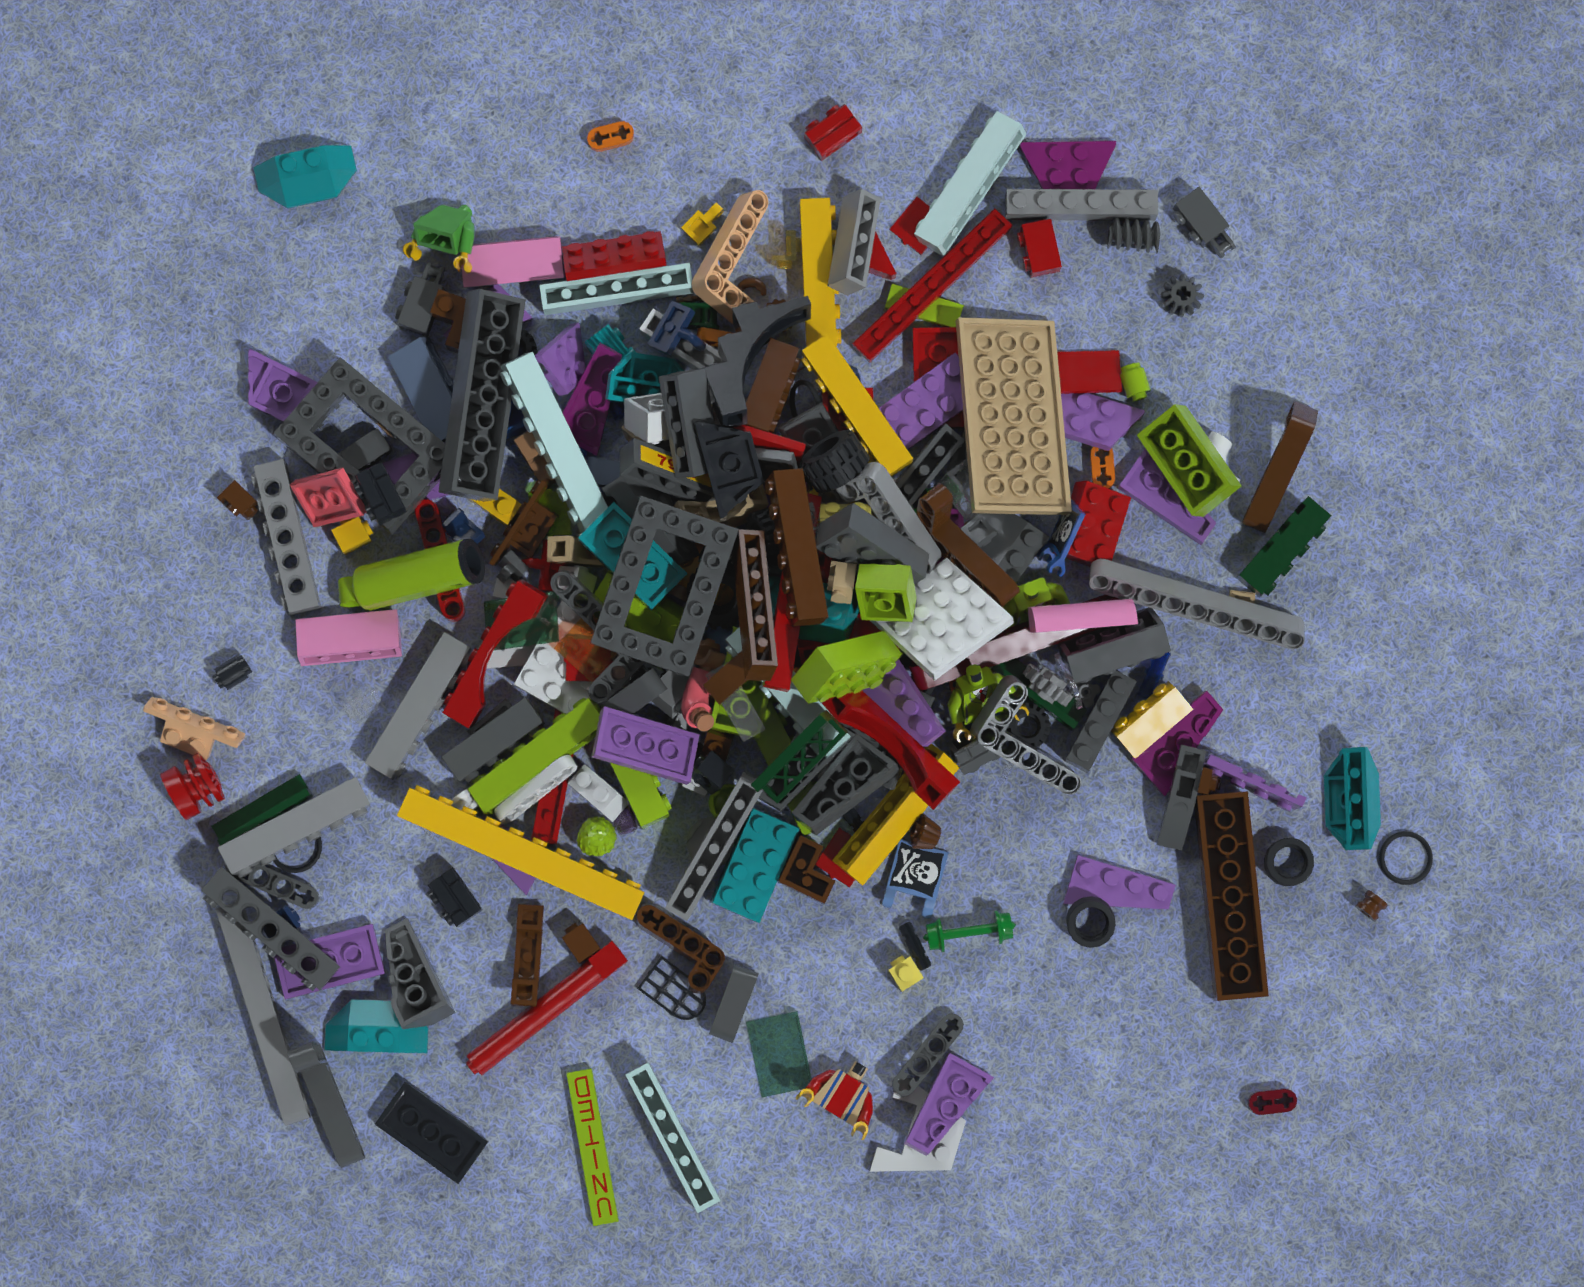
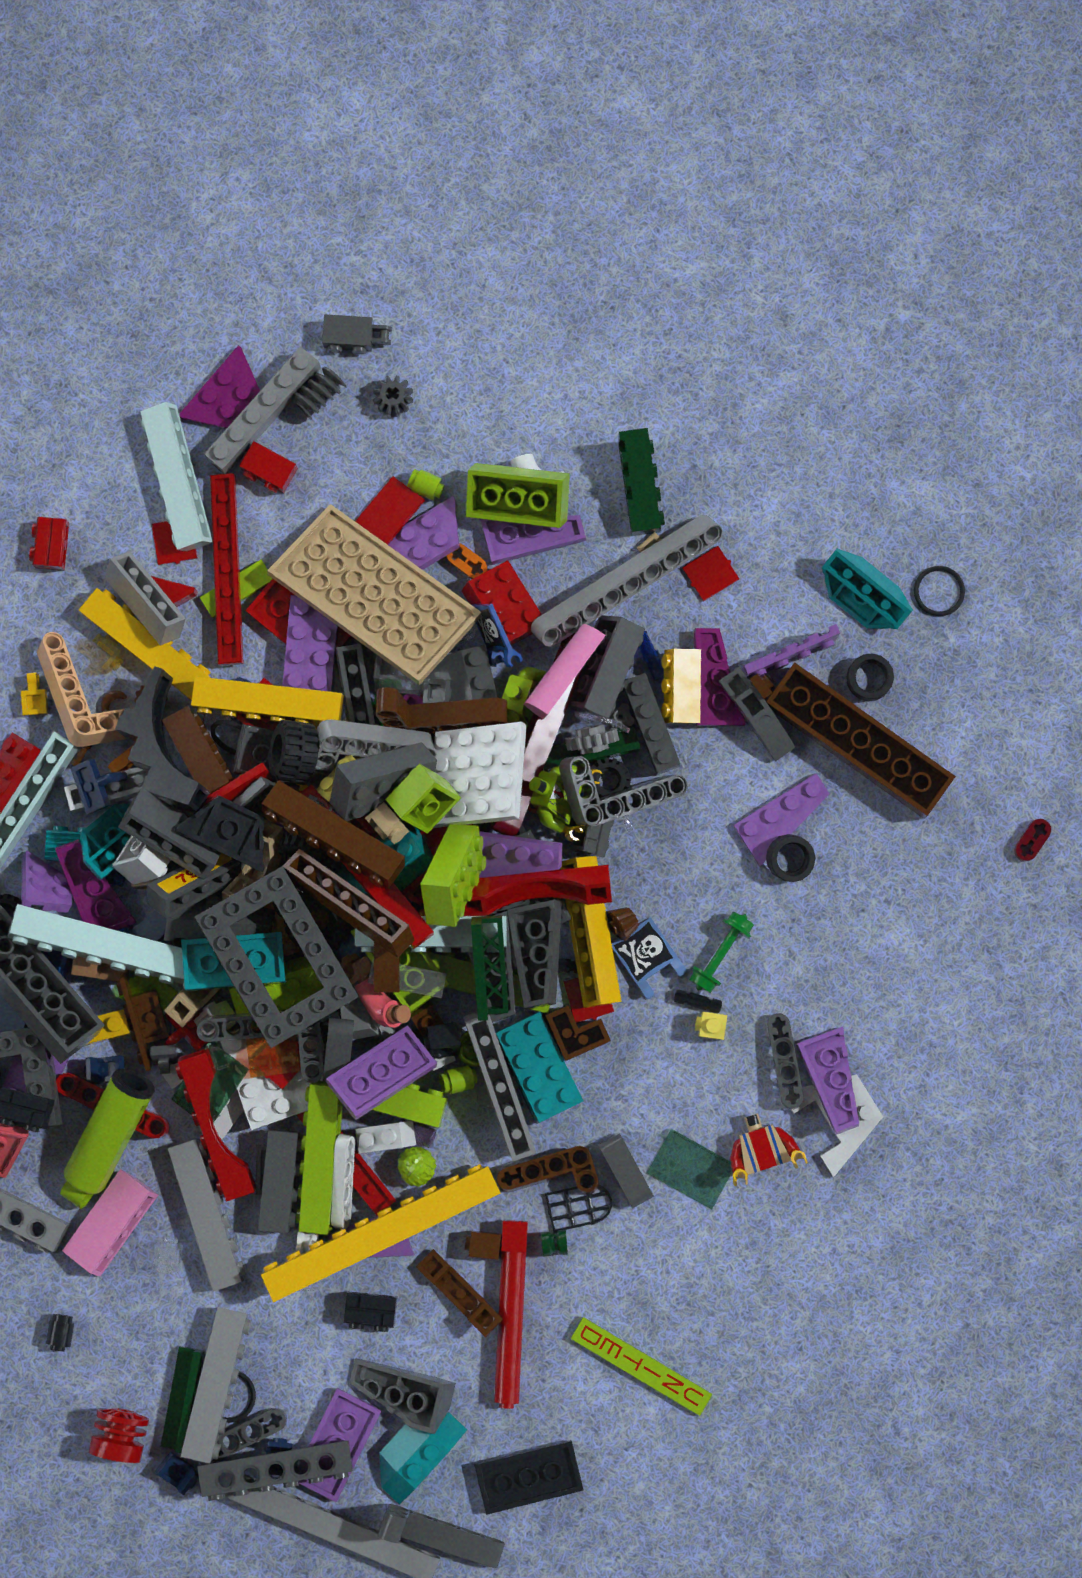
camera: 40 degrees left, 0 degrees up
light nougat bracket [143,697,245,760] -> none
yellow brick [331,517,373,555] -> none
light aqua brick [626,1062,721,1213] -> none
dark green piece [680,302,719,330] -> none
reddish brown beam [1242,401,1318,533] -> none
reddish brown wheel [1355,890,1388,922] -> none
none -> dark blue bracket [155,1451,199,1495]
none -> lime brick [439,1065,478,1094]
none -> dark green wheel [541,1230,568,1257]
none -> red piece [682,546,739,602]

